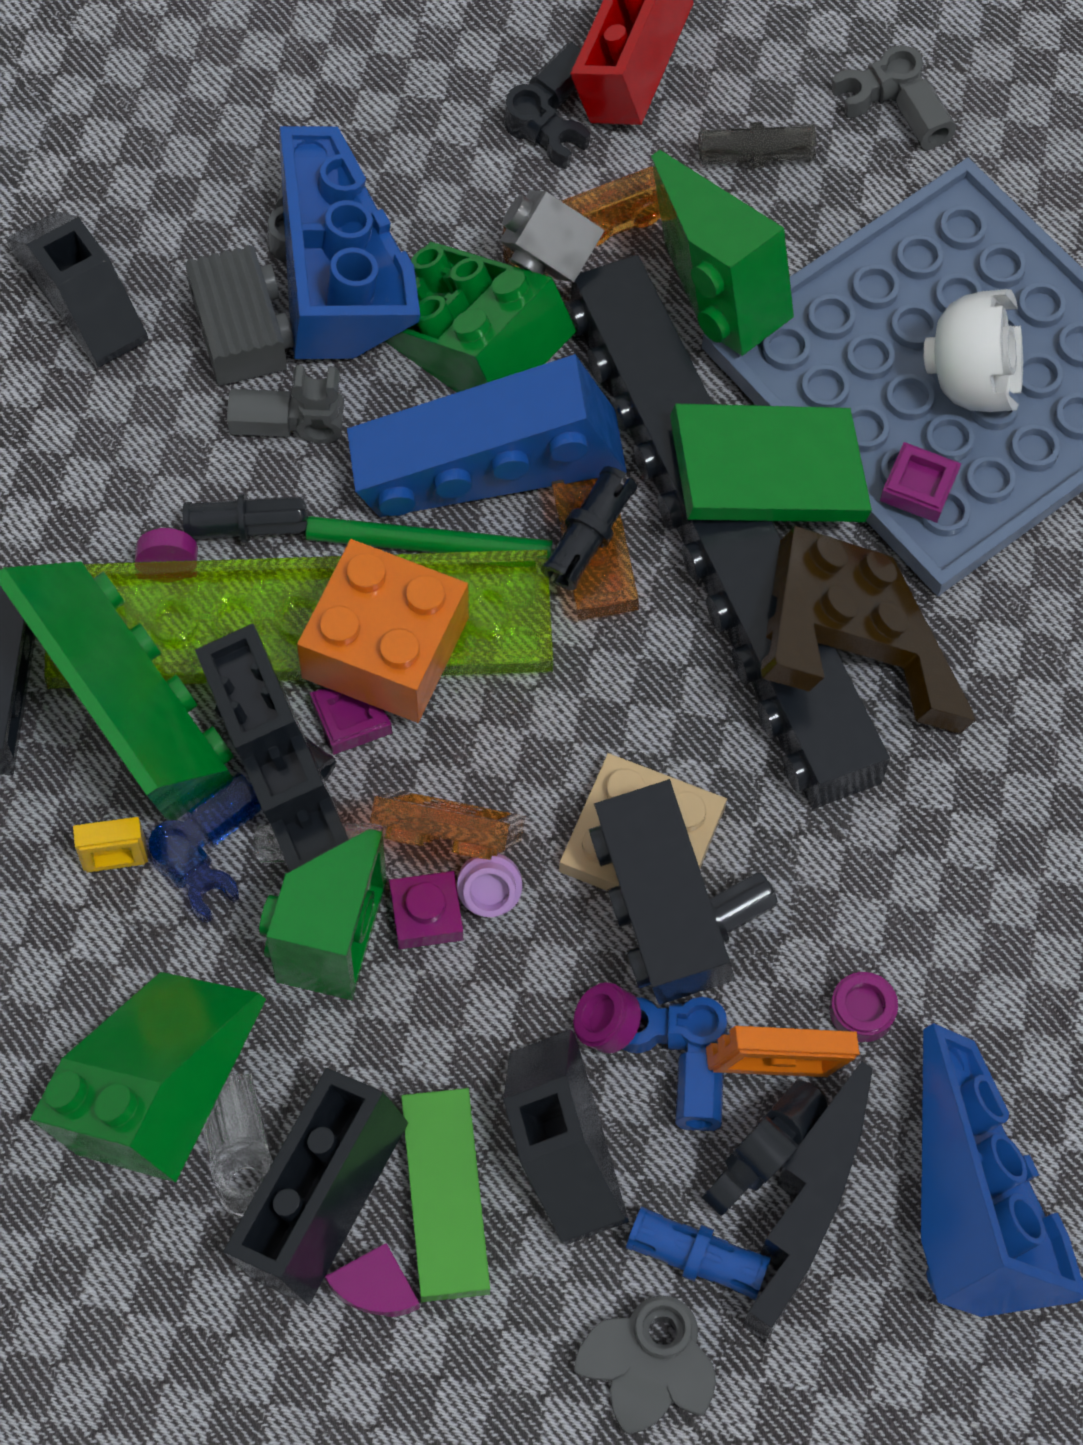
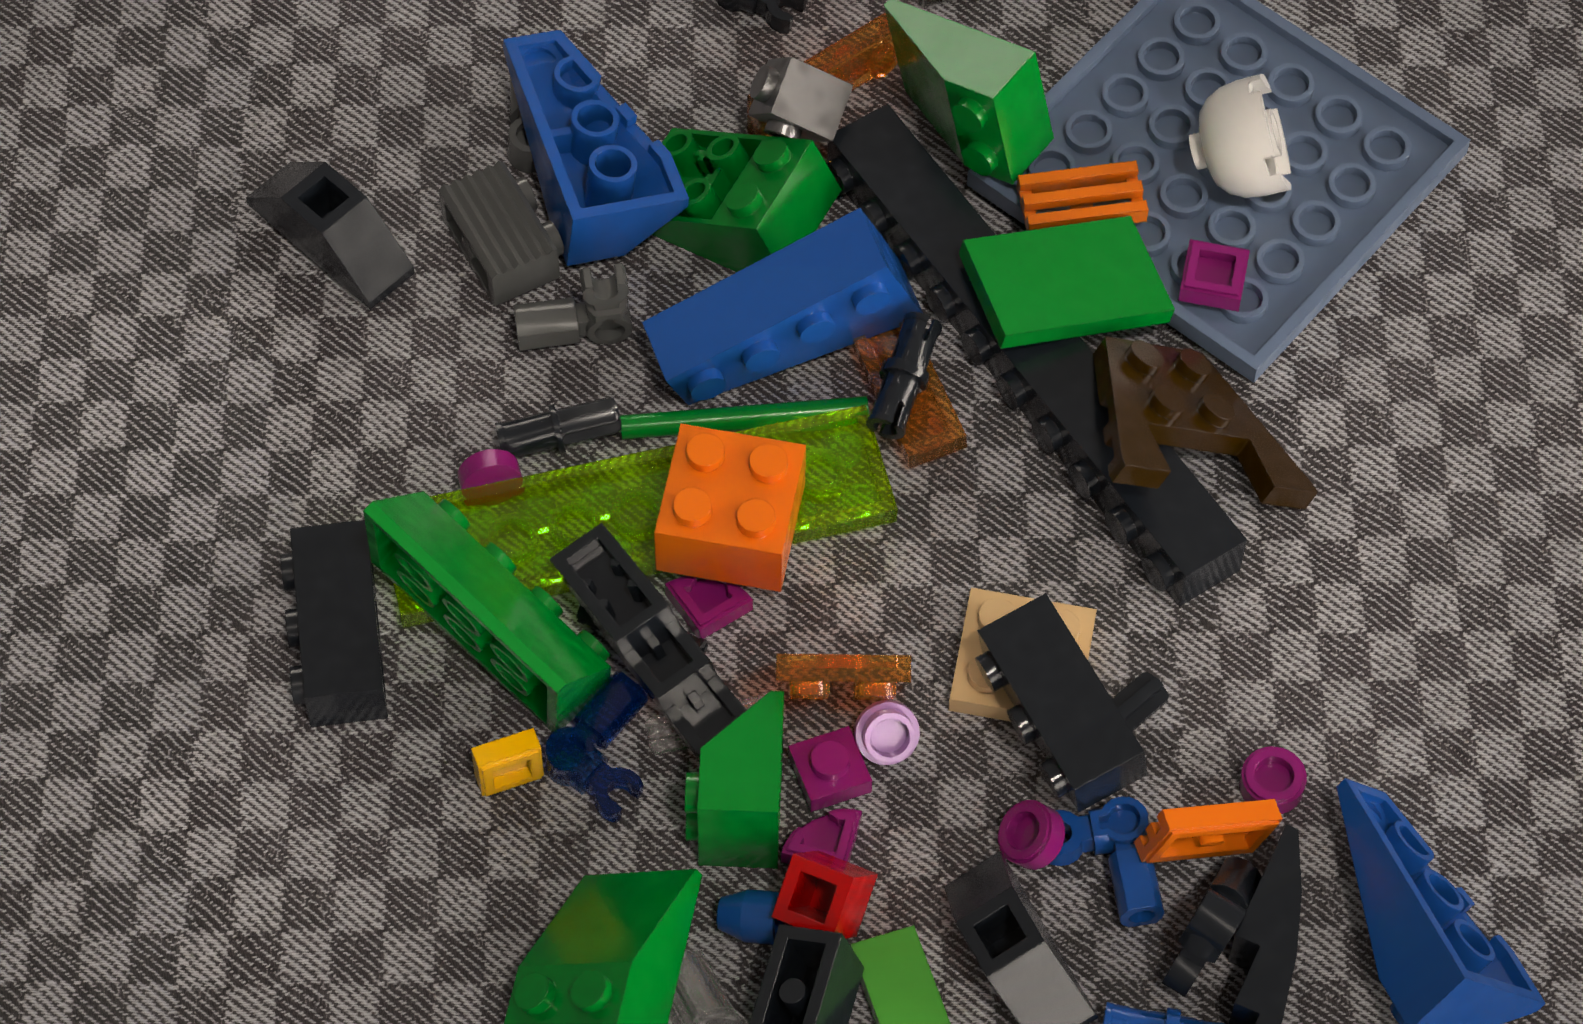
camera: 10 degrees left, 5 degrees down
none -> blue hose [717,889,784,945]
none -> red brick [771,850,878,939]
none -> magenta tile [781,809,862,864]
none -> orange tile [1017,160,1149,231]

